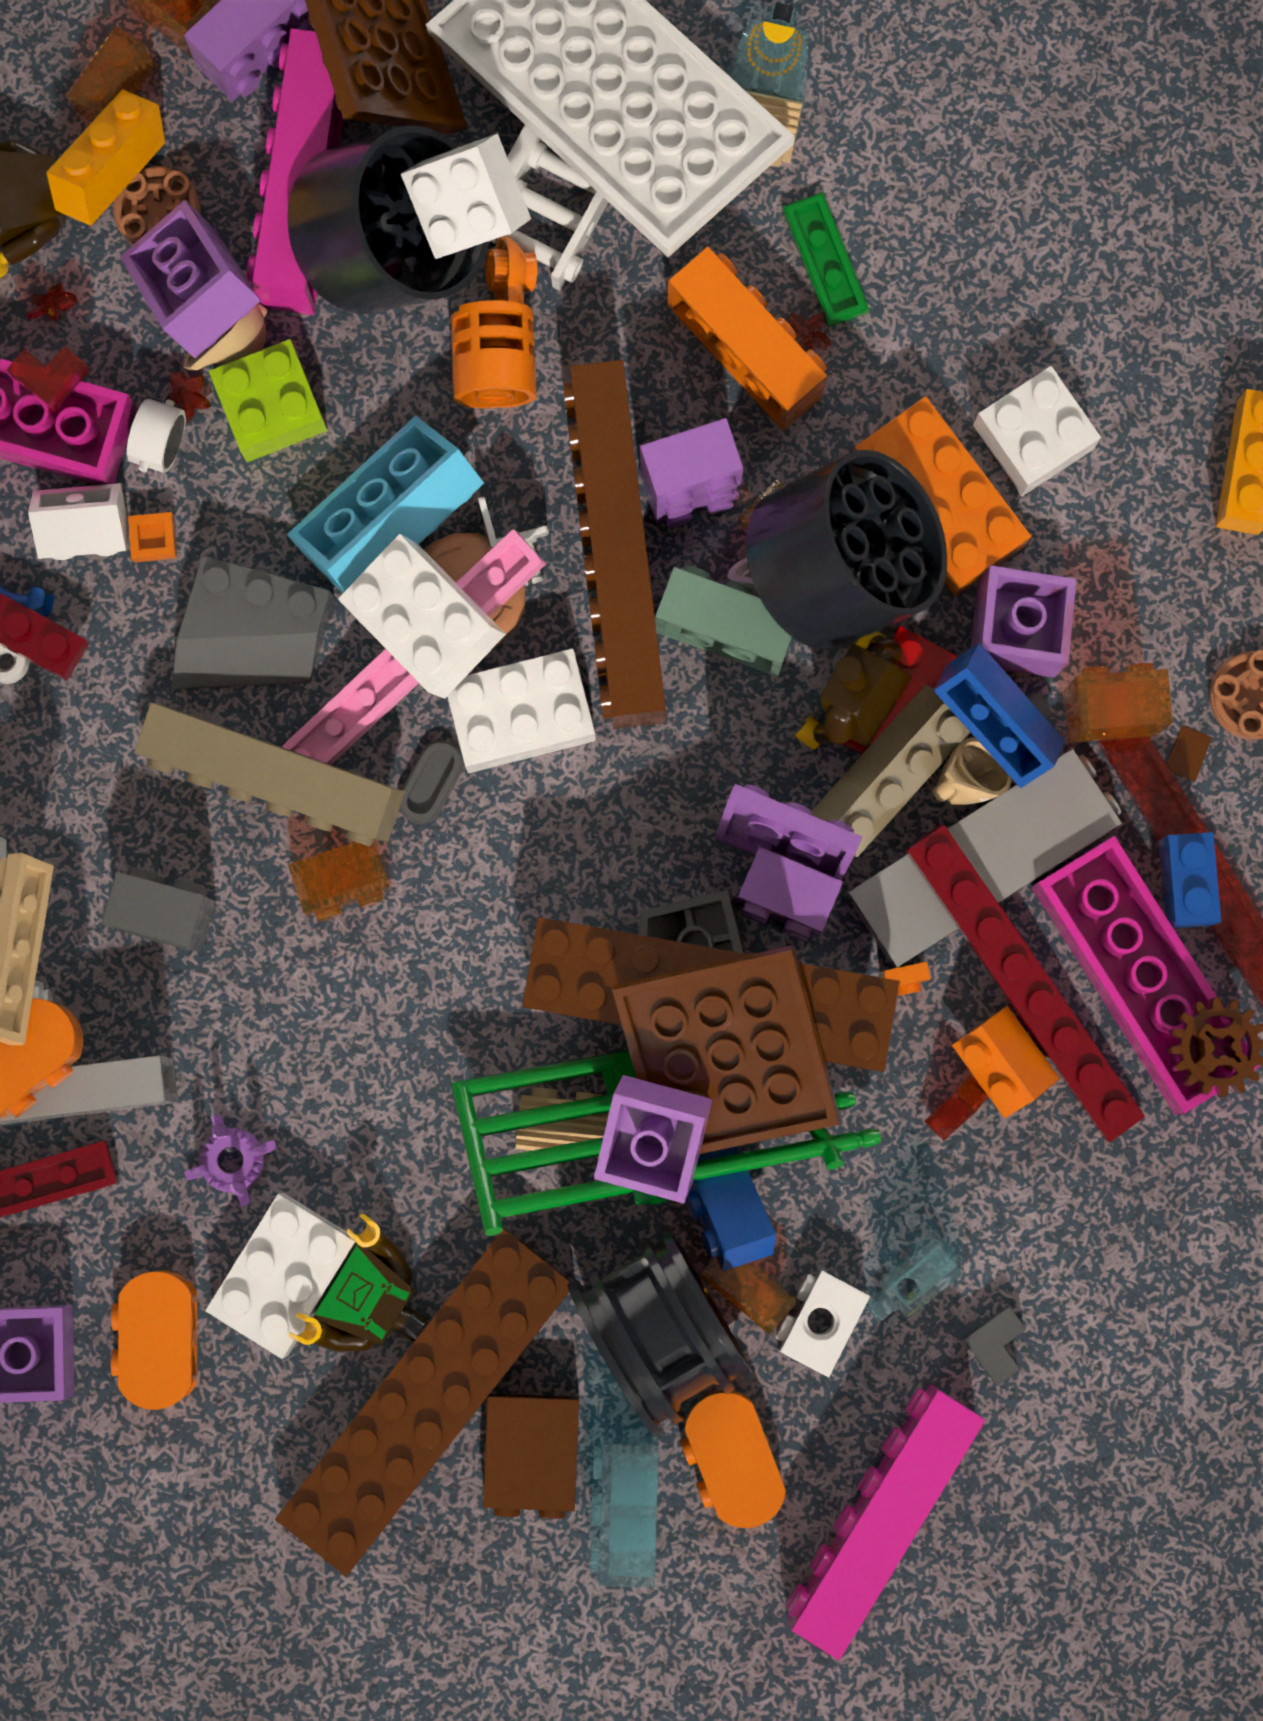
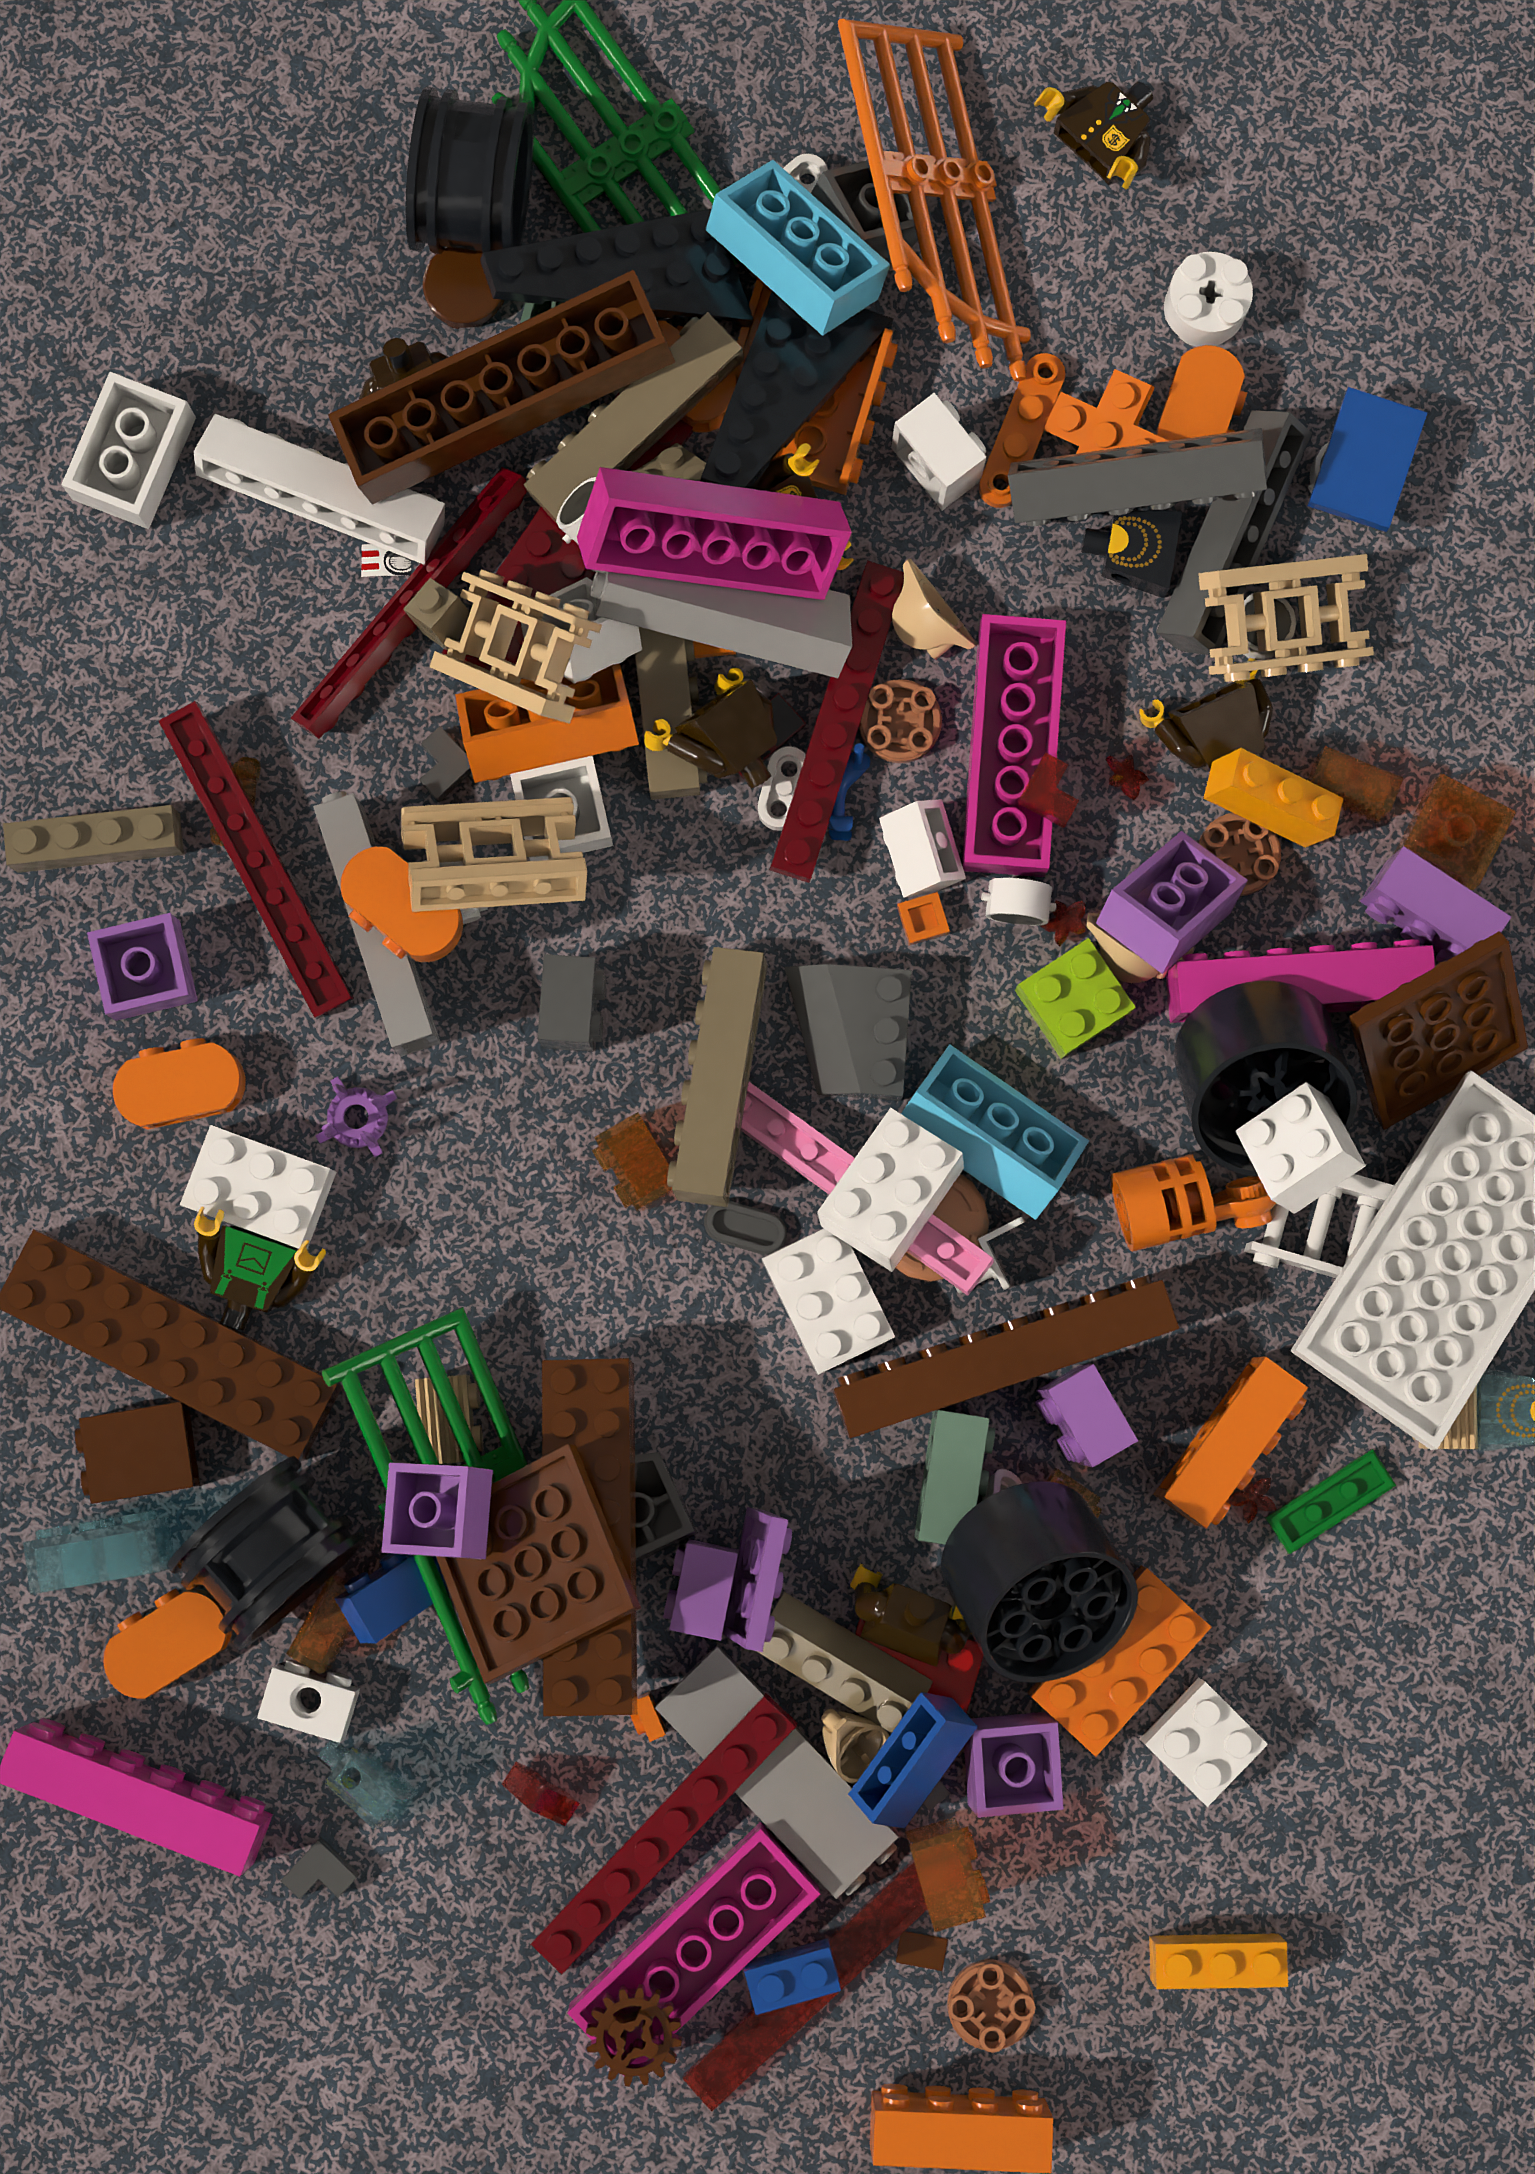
camera: 75 degrees right, 0 degrees up
orange brick [952,1006,1060,1119] -> none

